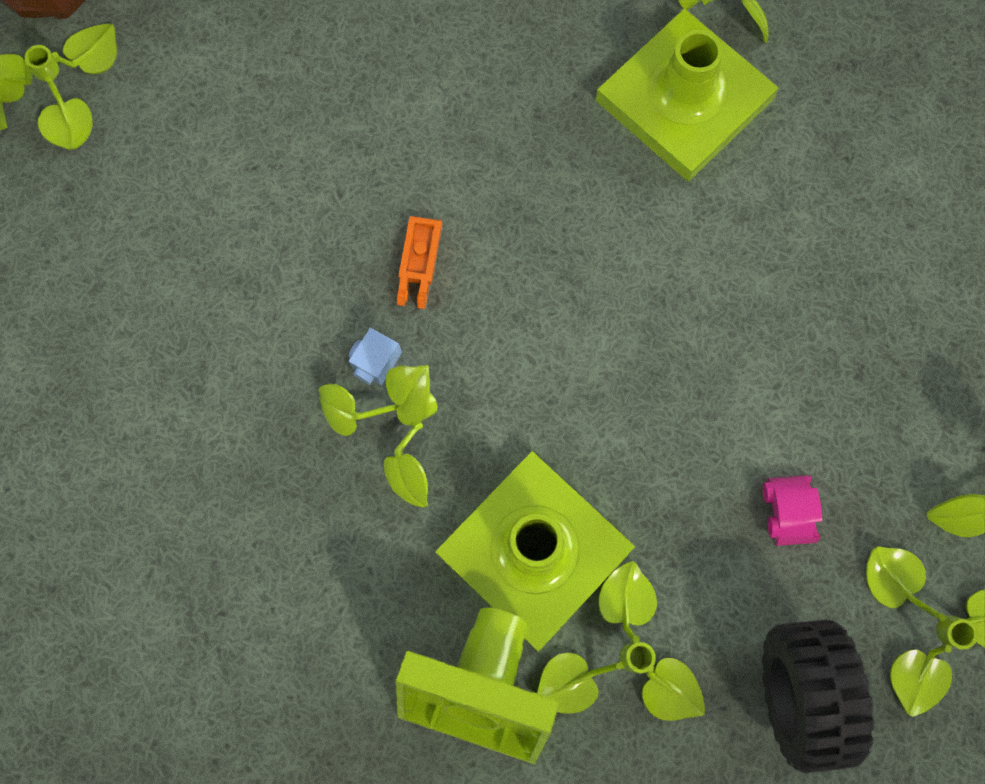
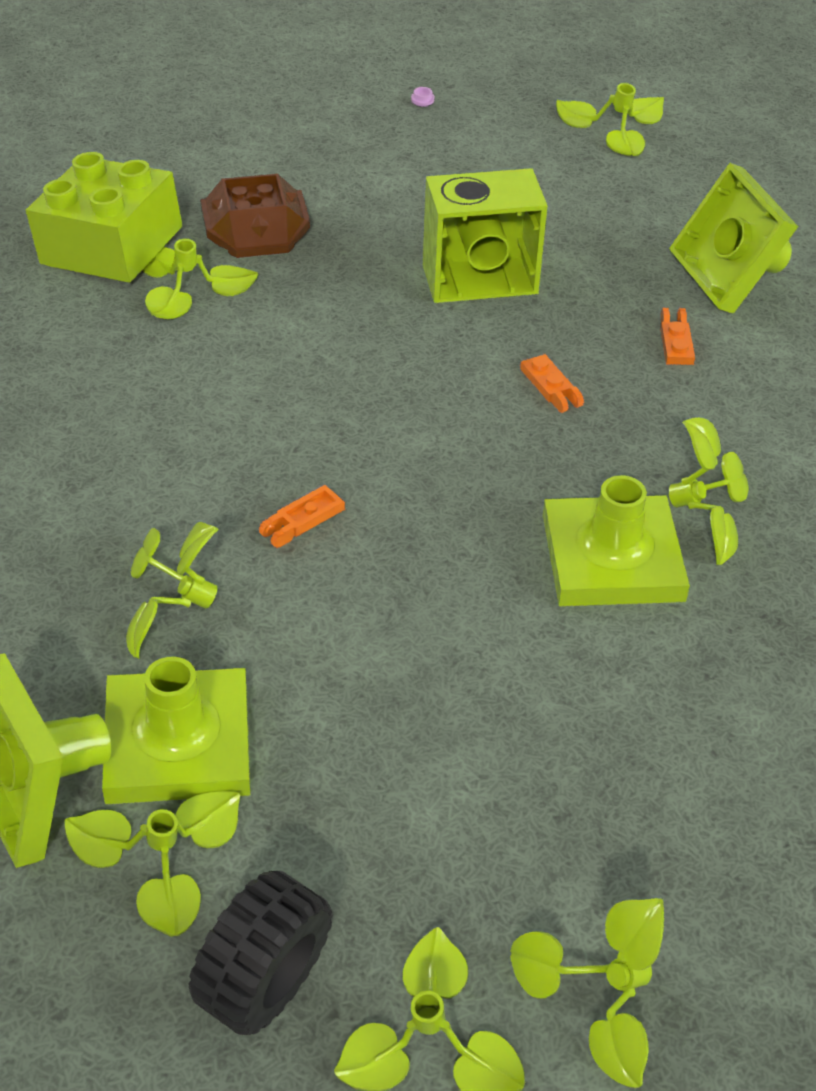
camera: 35 degrees right, 30 degrees down
light blue brick [349,327,402,385] -> none
dark pink cylinder [763,475,822,546] -> none

